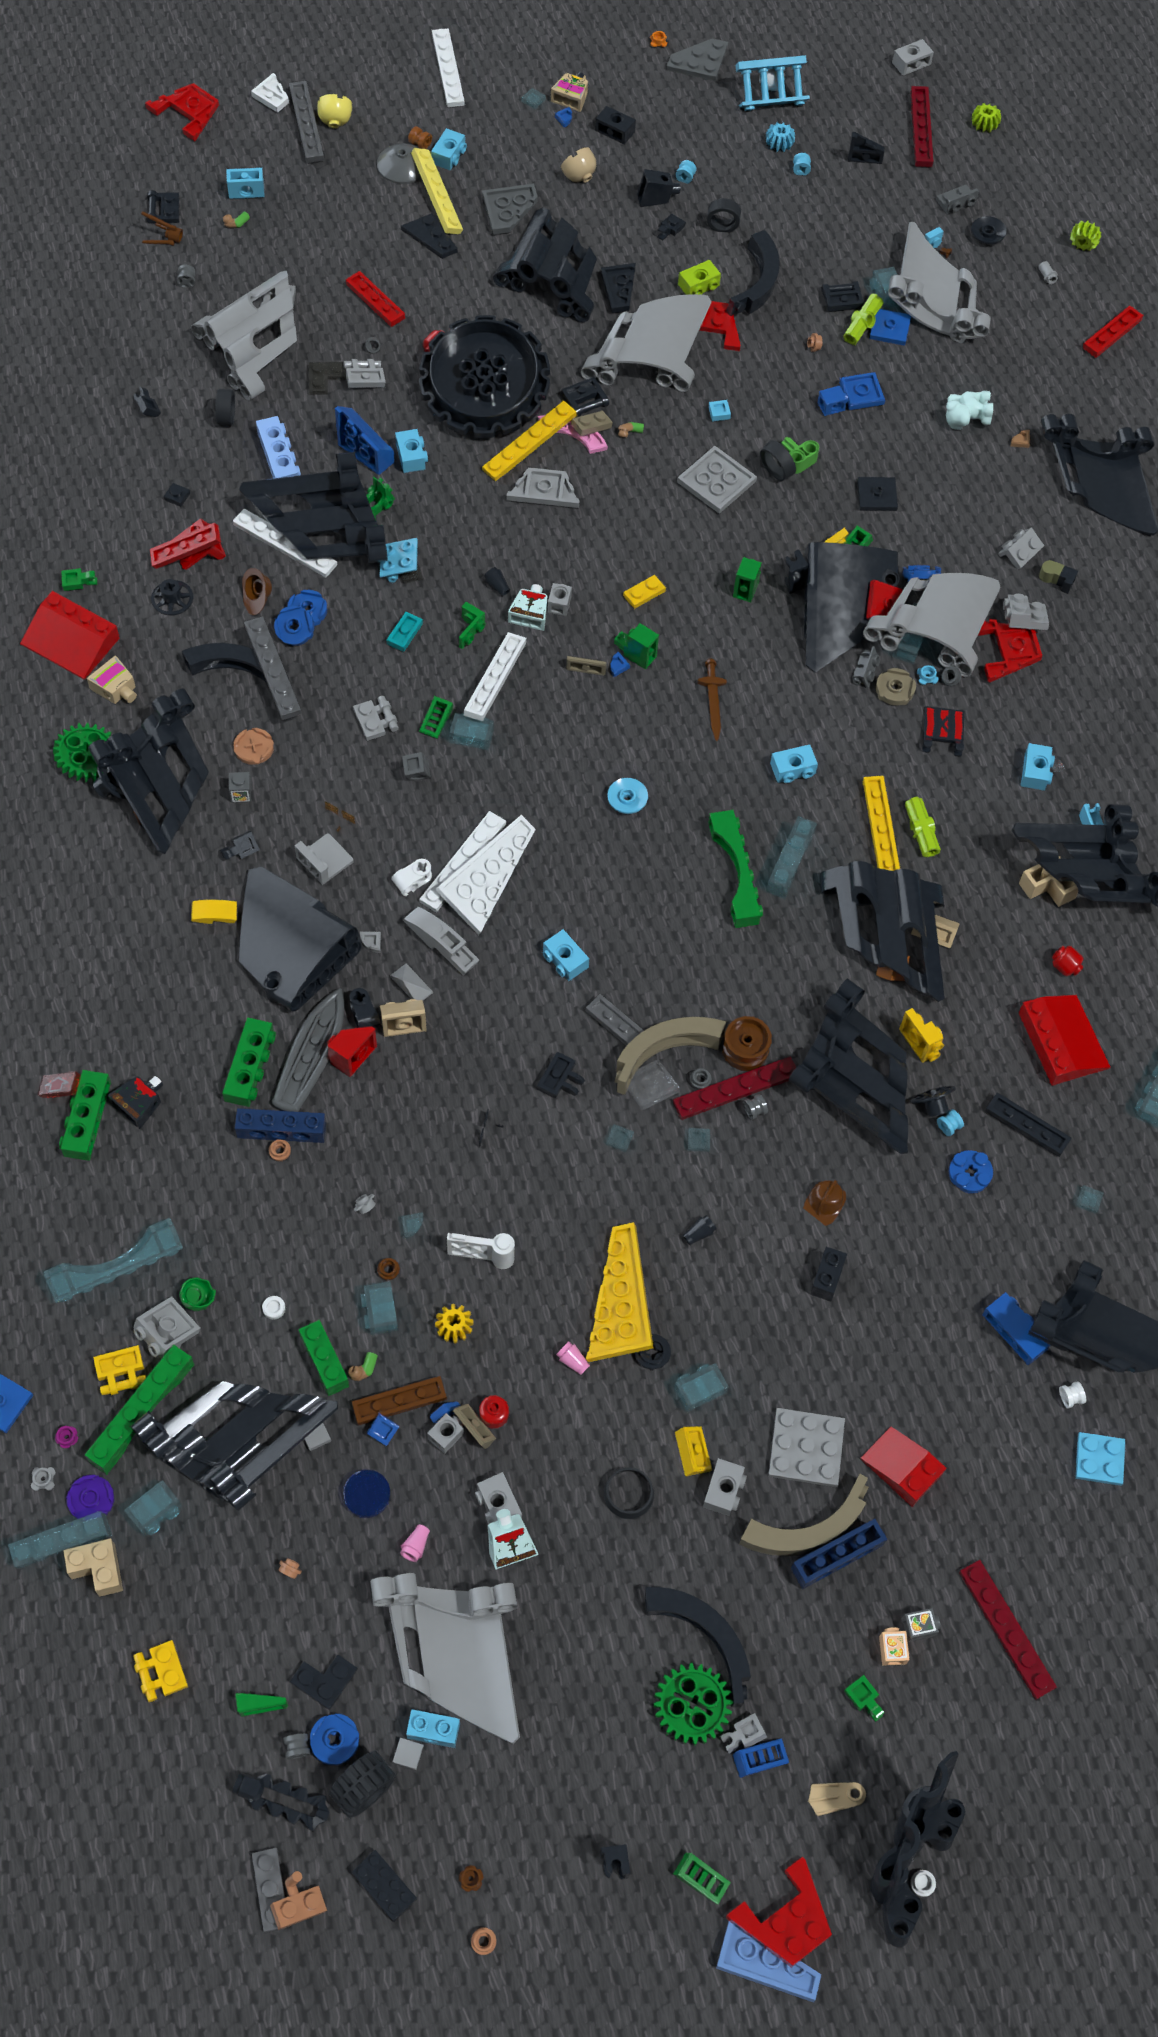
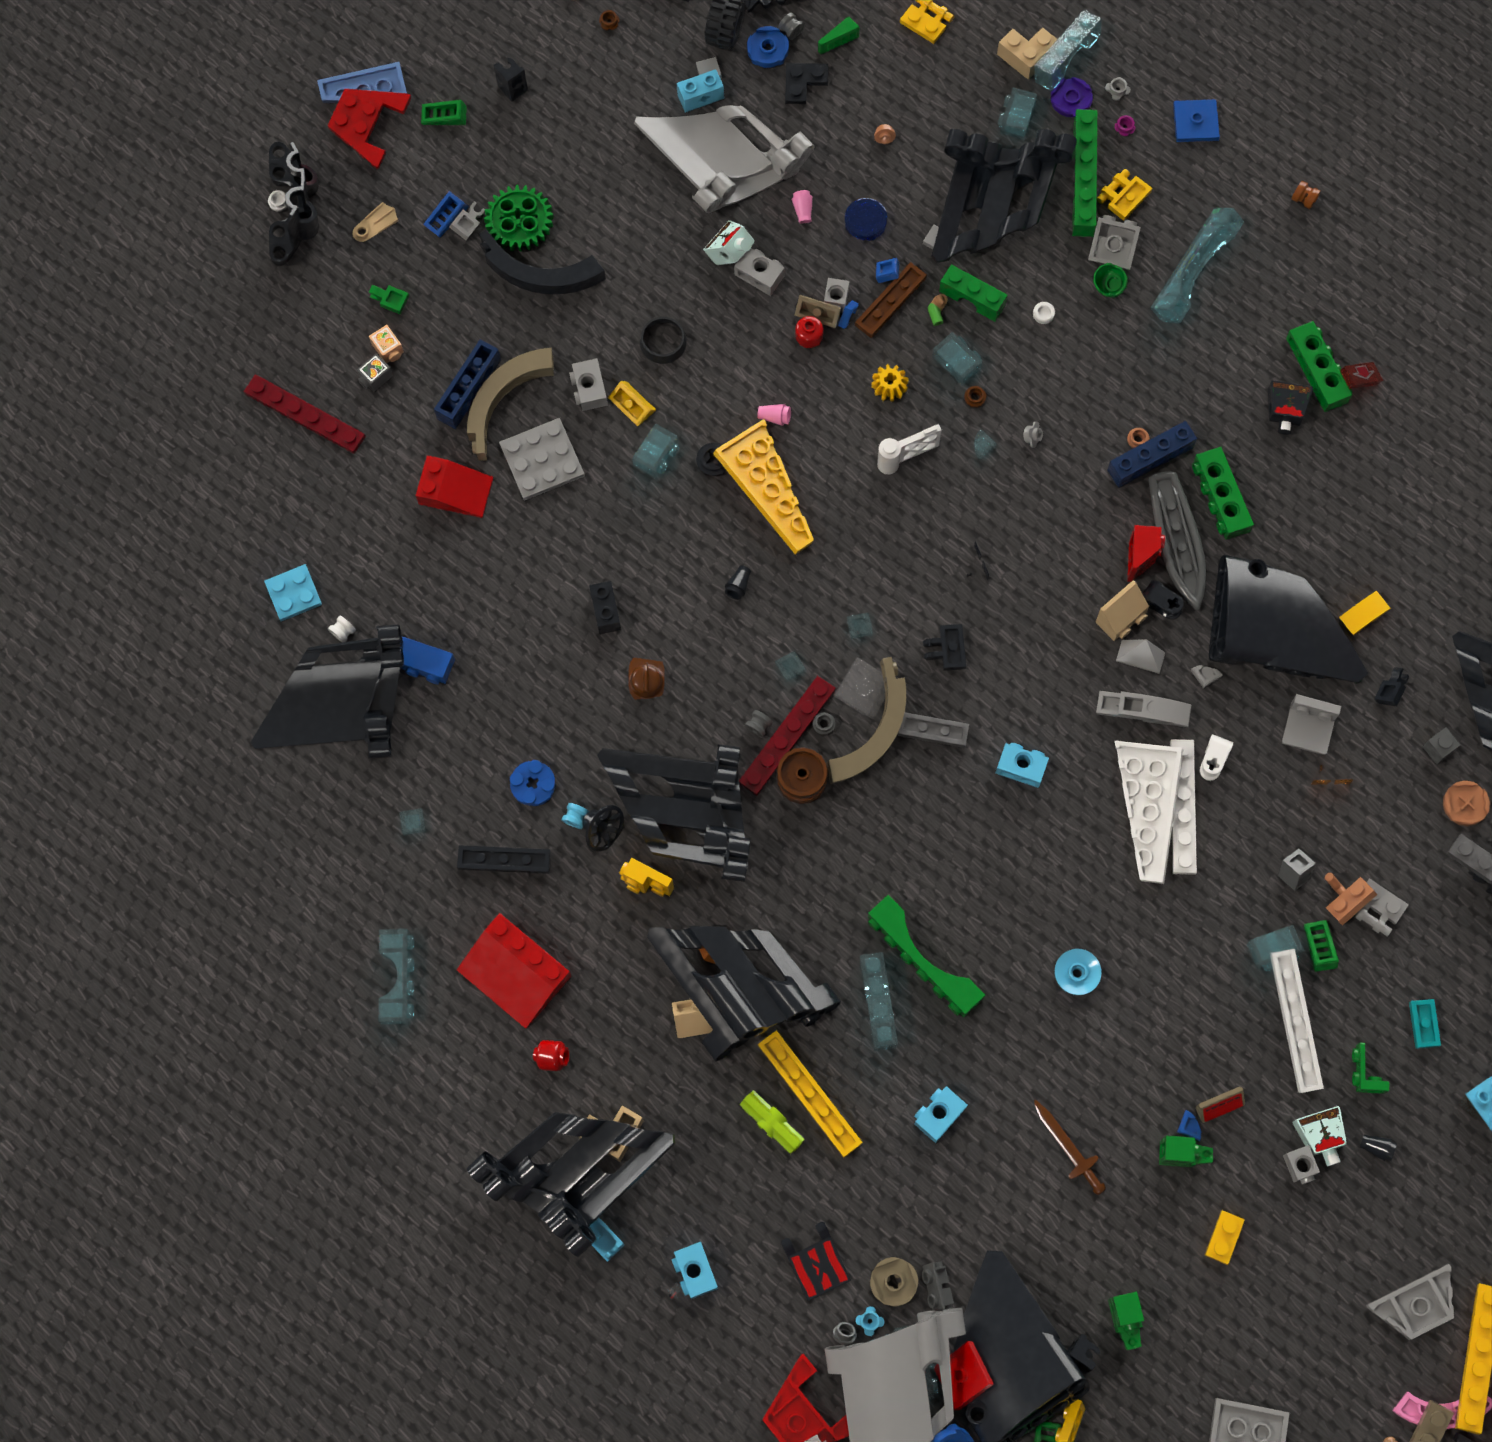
camera: 155 degrees right, 10 degrees up
none -> nougat plate [1325,873,1377,926]

